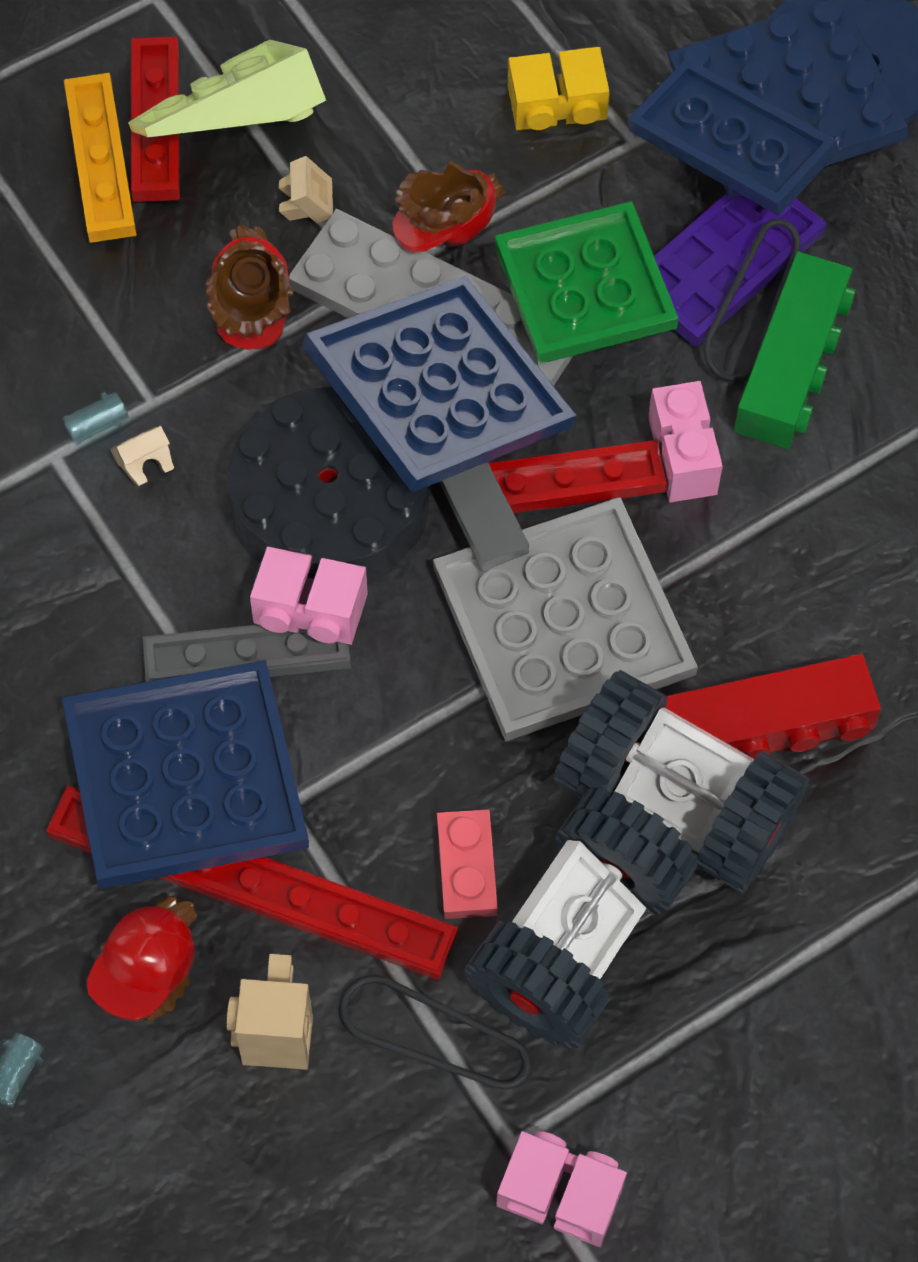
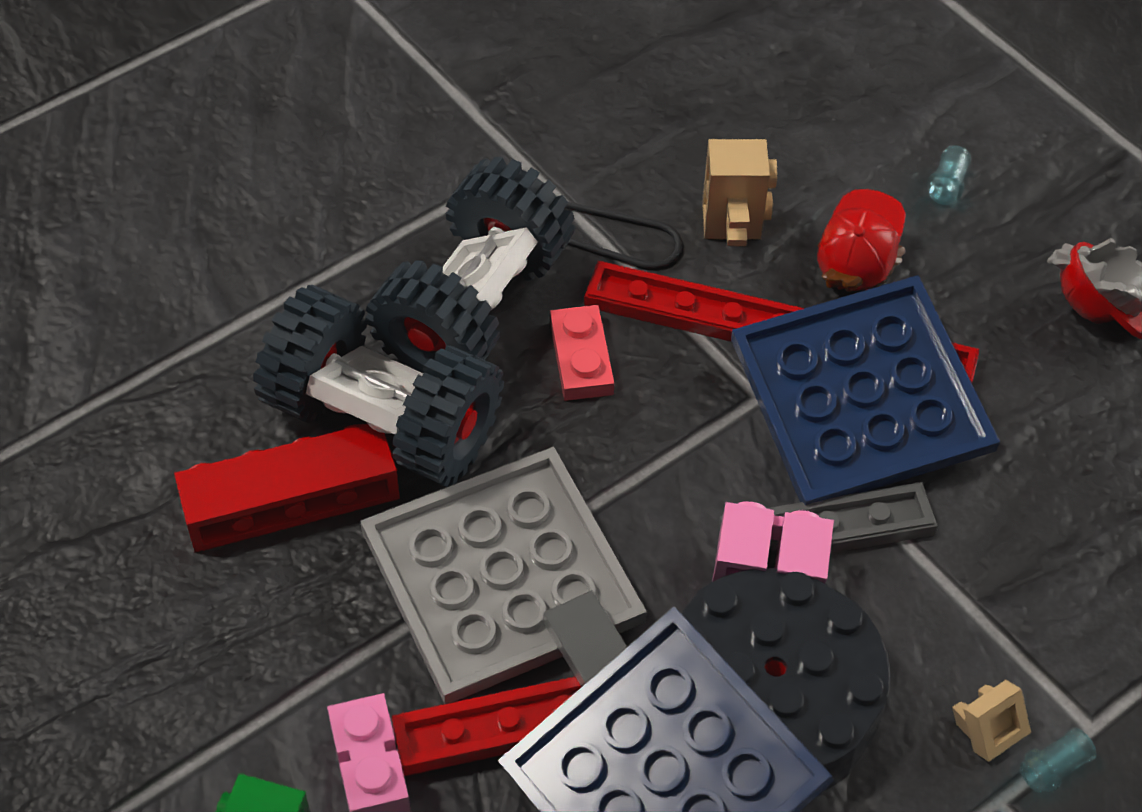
camera: 175 degrees right, 10 degrees down
bright pink piece [496,1131,627,1248] -> none

